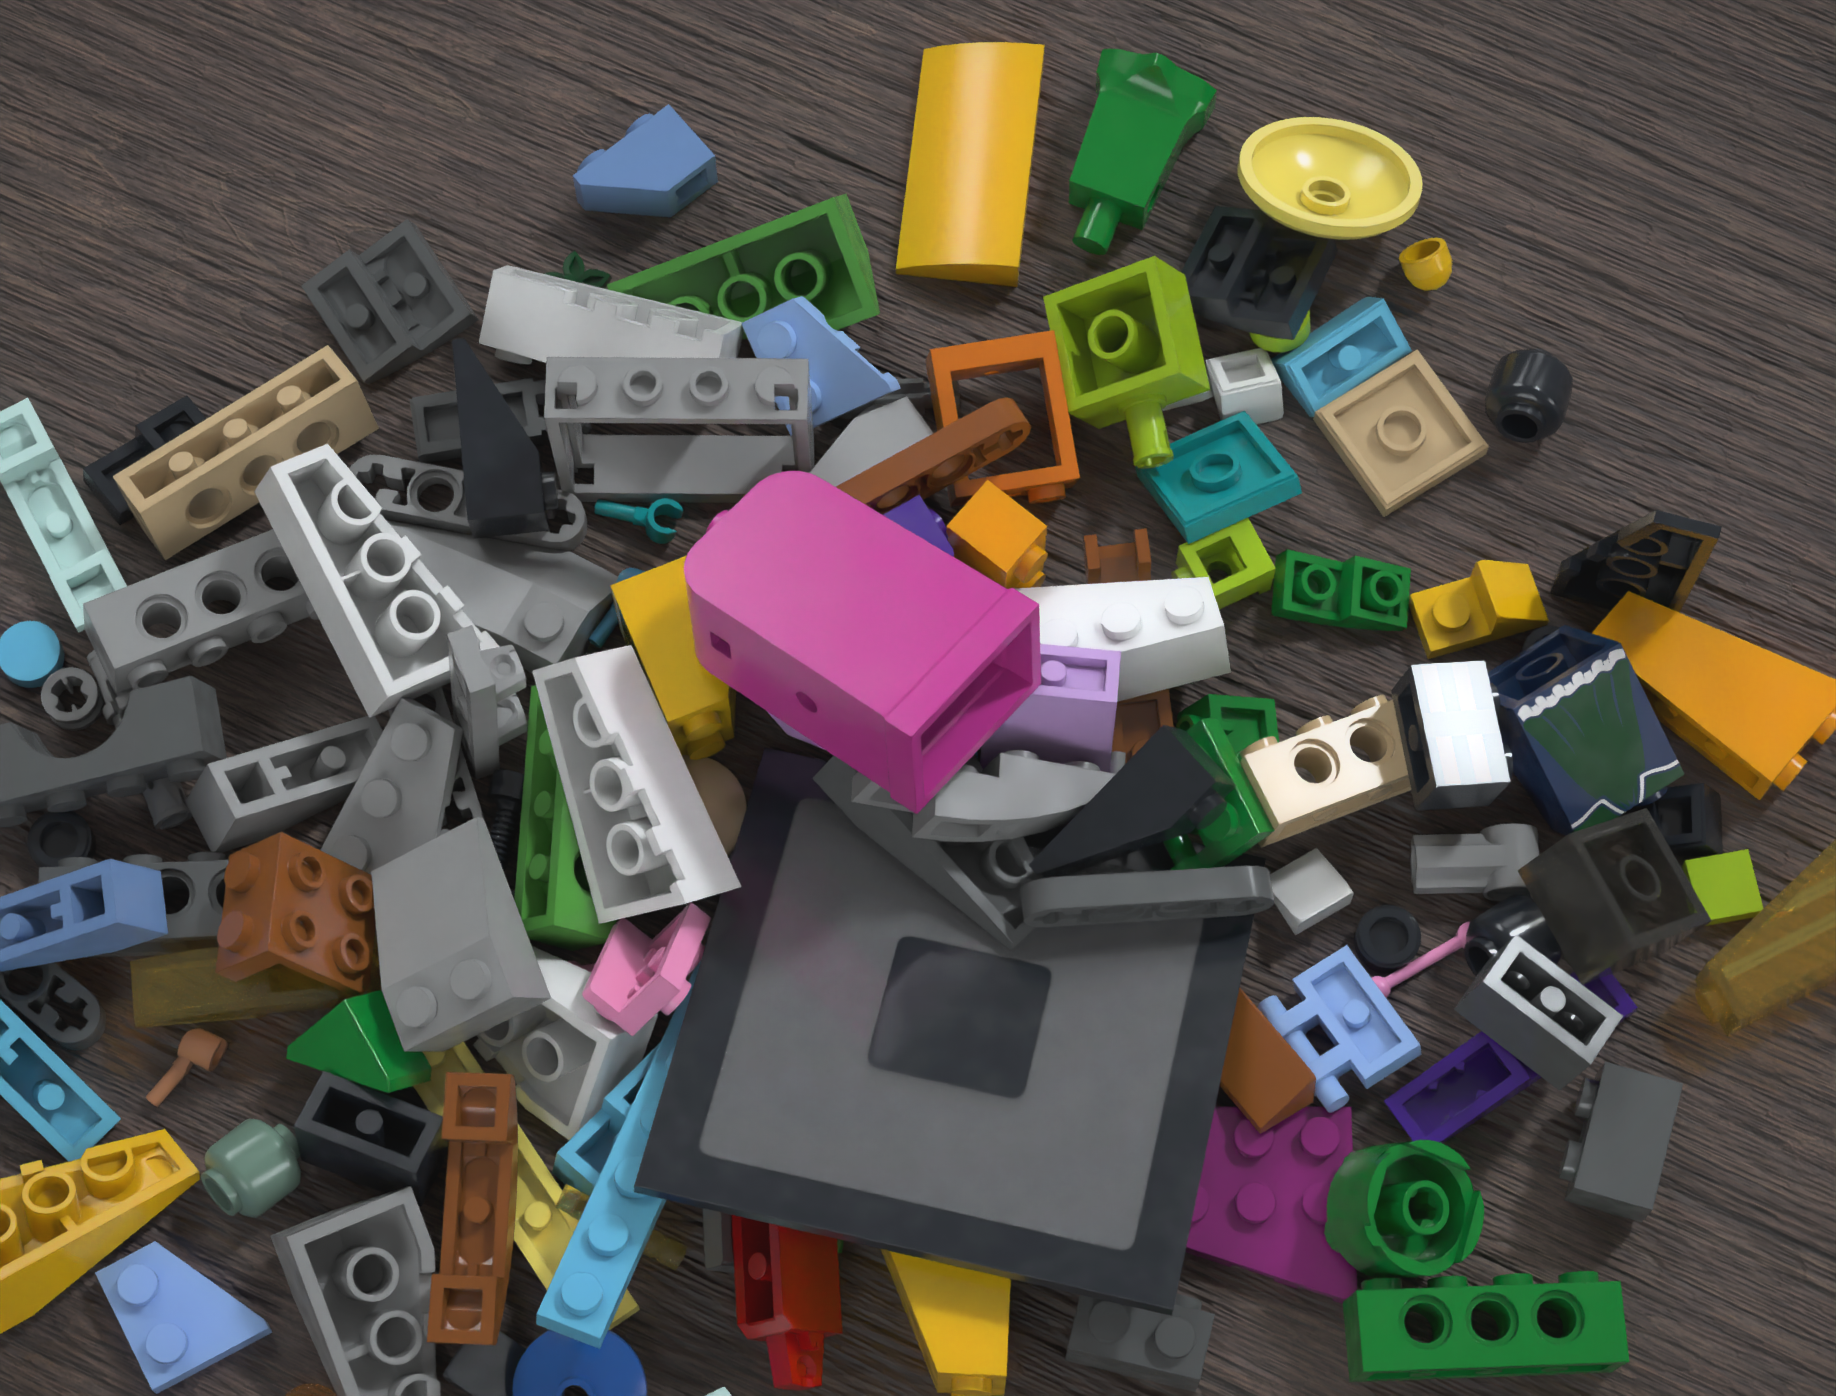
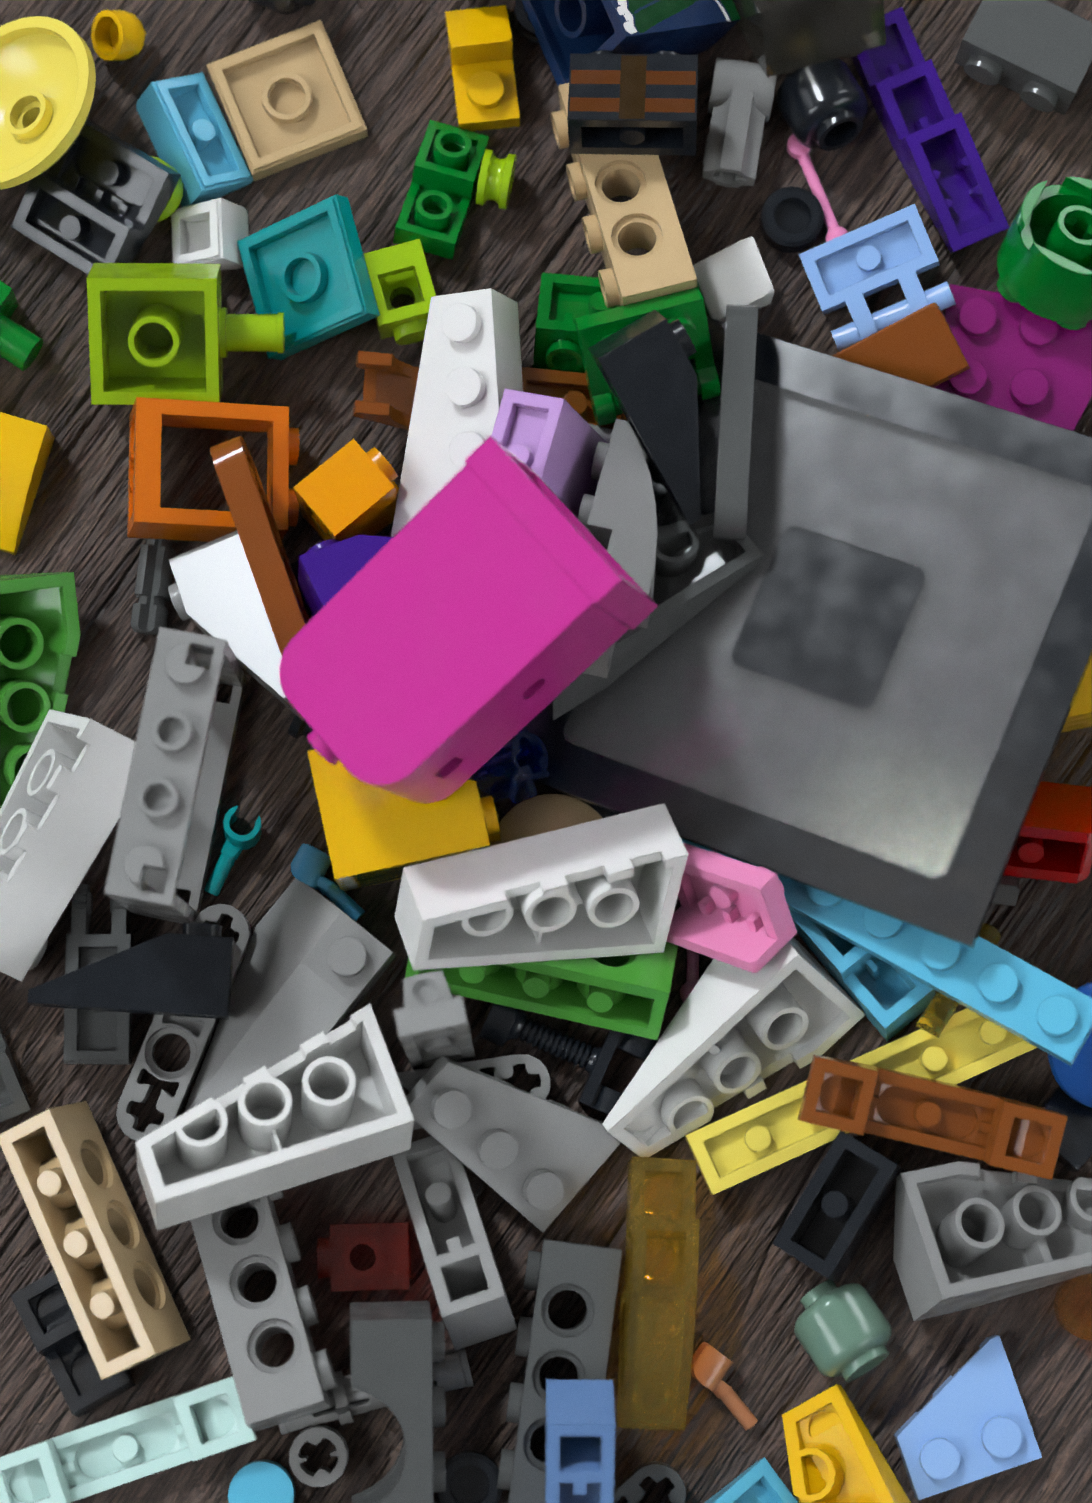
camera: 85 degrees left, 10 degrees up
dark orange bracket [215,832,376,996] -> none
green slope [286,990,432,1093] -> none
light grey slope [371,817,551,1052] -> none
light blue wing [741,296,901,436] -> none
dark grey brick [1454,934,1623,1091] -> none
none -> clear red brick [317,1222,412,1291]
none -> clear blue gear [472,725,549,804]
none -> lime bush [476,149,517,210]

